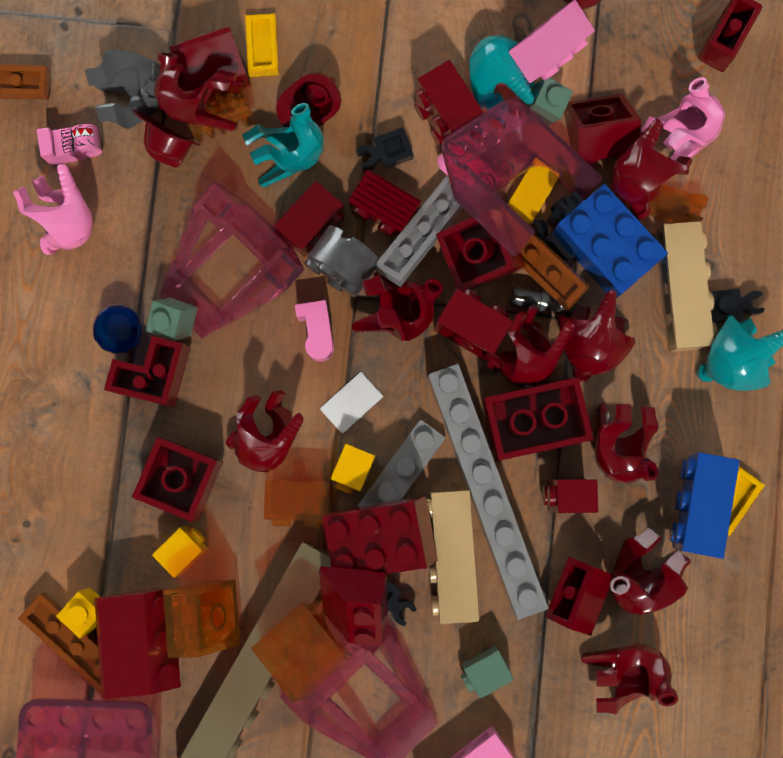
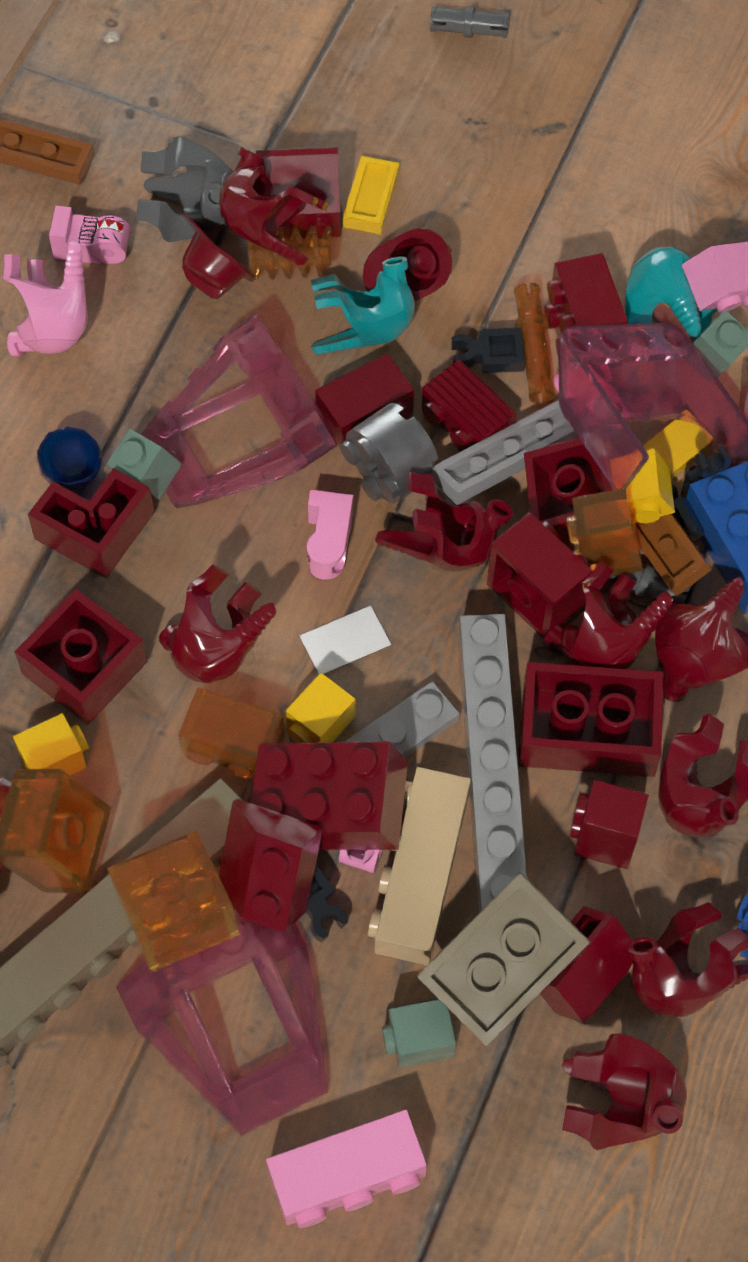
camera: 15 degrees right, 20 degrees down
none -> dark tan plate [417,872,590,1046]
none -> clear orange pin [514,283,555,404]
none -> clear orange brick [567,488,644,577]
none -> yellow brick [613,448,675,524]

